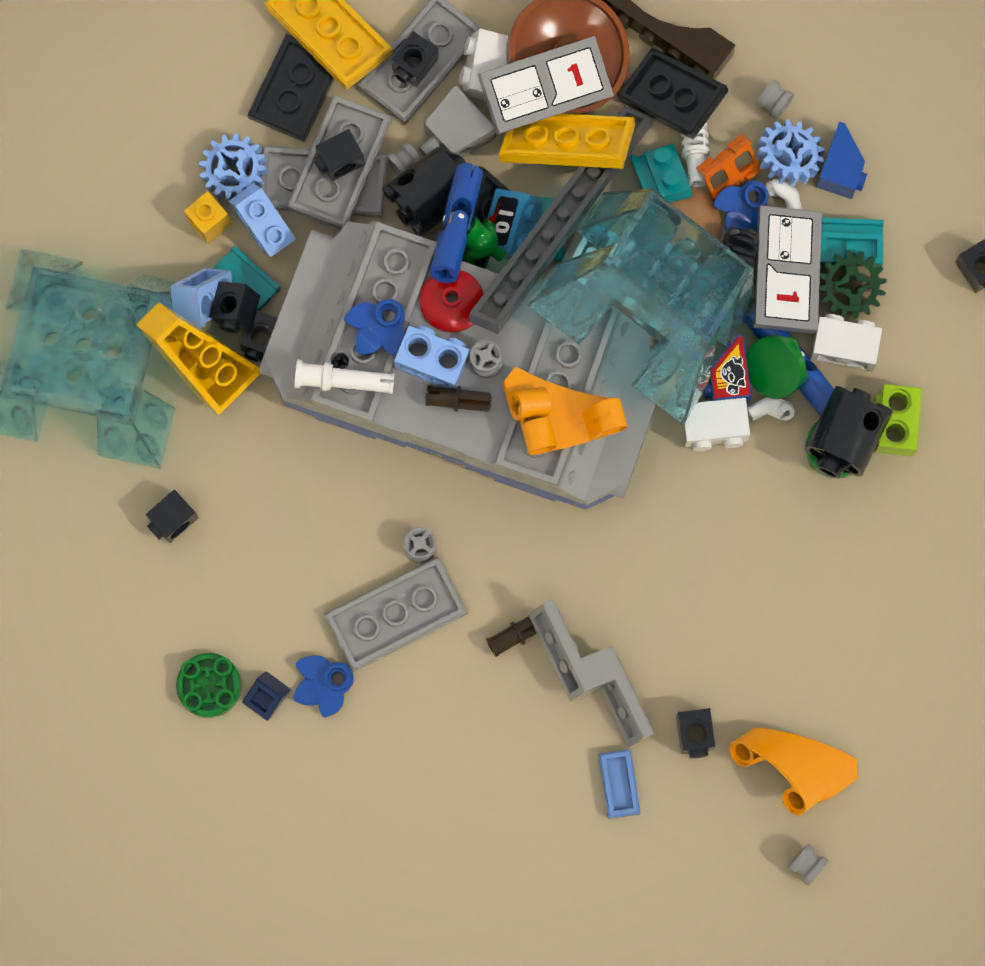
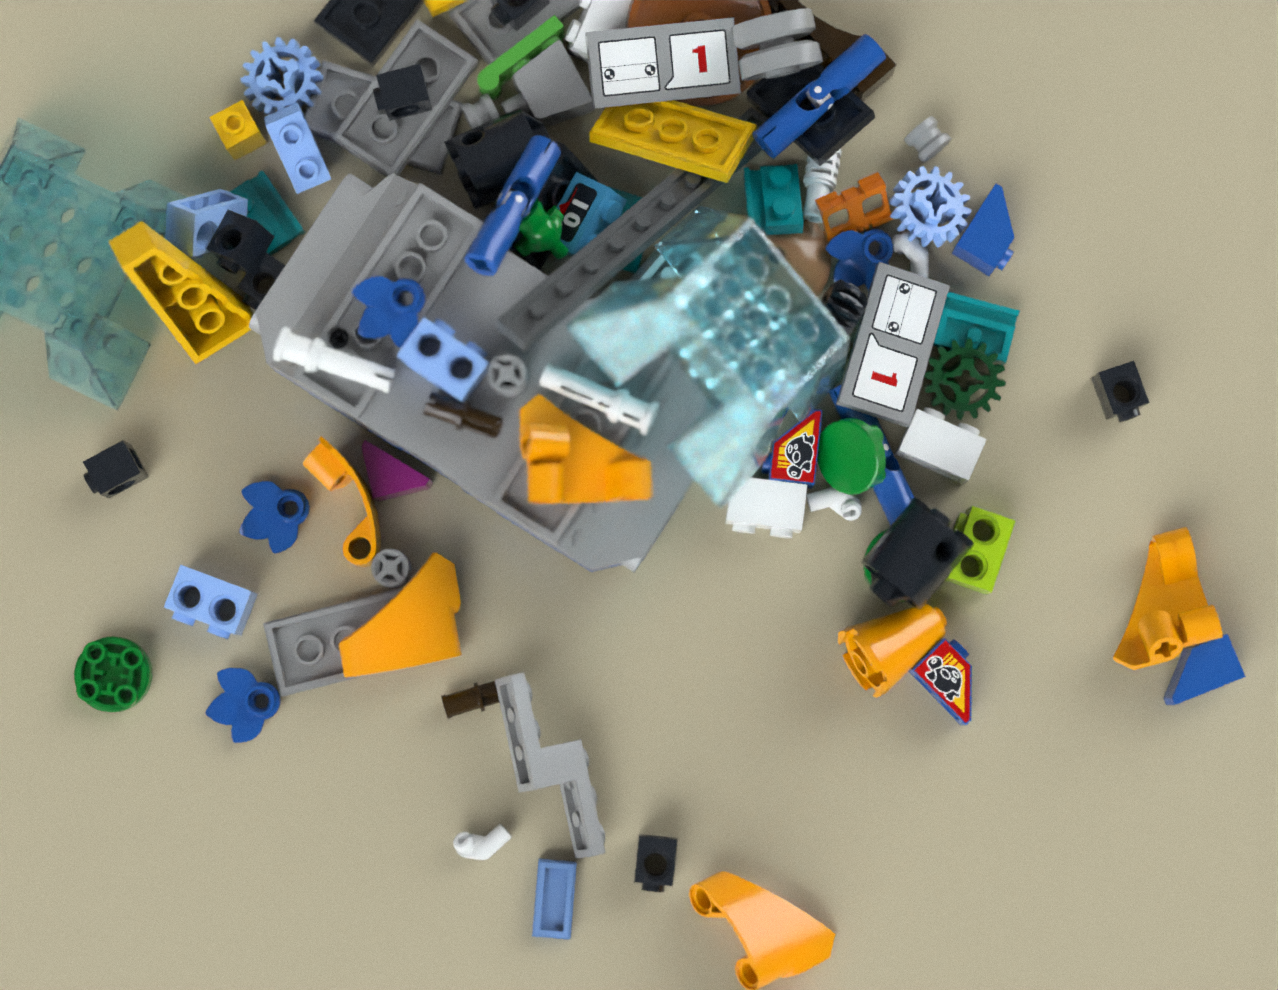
camera: 15 degrees right, 5 degrees up
dark blue slope [242,672,291,721] -> none
red dish [420,270,483,333] -> none
none -> light blue brick [164,565,258,639]
none -> blue plate [239,481,310,554]
none -> light orange panel [303,436,381,567]
none -> light orange panel [338,552,462,677]
none -> magenta slope [361,440,433,502]
none -> white arm [453,823,512,860]
none -> bright green plate [477,15,565,100]
none -> white pin [540,362,660,436]
none -> light grey wheel [731,8,823,81]
none -> blue piece [752,34,886,159]
none -> light orange cone [837,604,947,698]
none -> slope [908,638,972,725]

